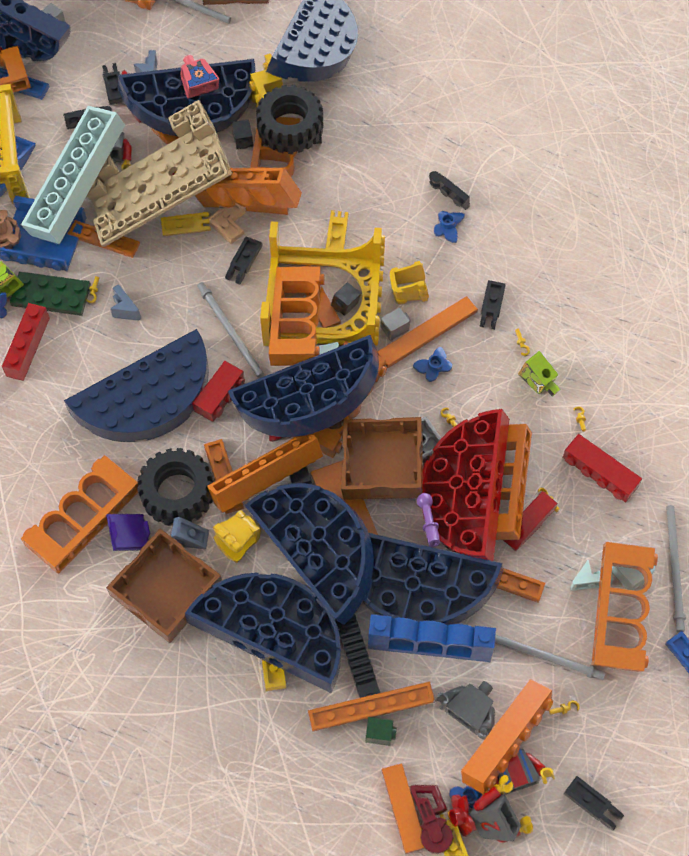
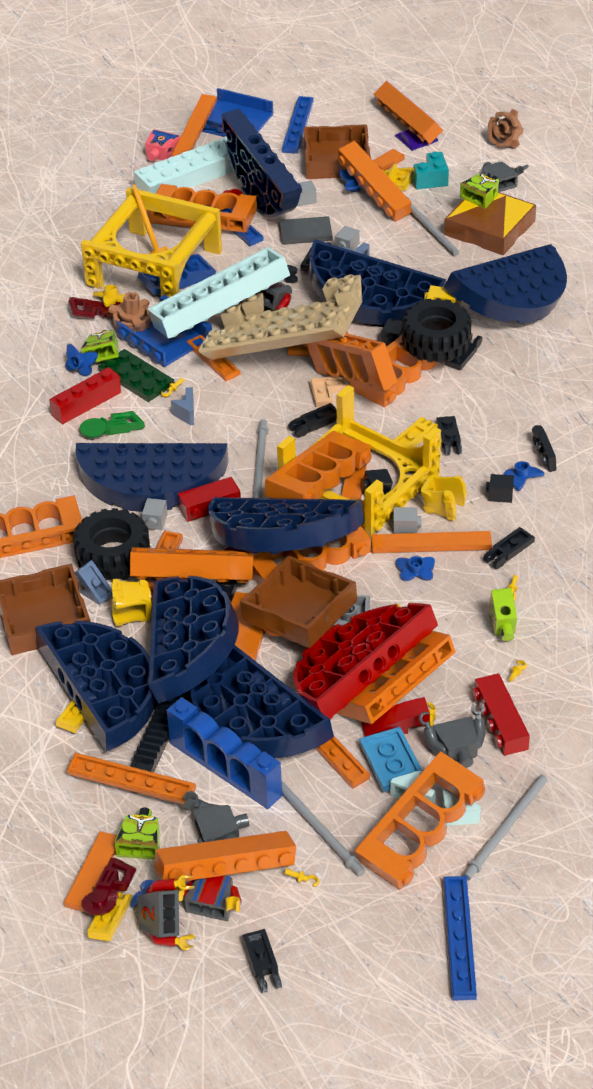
camera: 35 degrees right, 20 degrees down
dark purple piece [106,514,150,551] -> none
yellow hinge [160,212,211,237] -> none
coral torso [181,55,219,98] -> none
dark green brick [365,717,397,746] -> none
medium lavender pin [417,493,440,547] -> none
red animal [449,794,476,837] -> none
none -> green piece [79,411,145,438]
none -> lime torso [115,807,160,860]
none -> light grey brick [142,498,168,530]
none -> dark grey tile [280,216,333,245]
none -> light grey brick [335,226,360,250]
none -> dark azure plate [359,727,423,792]
none -> dark grey torso [419,702,485,768]
none -> black hinge [436,416,462,455]
none -> black brick [485,474,514,503]

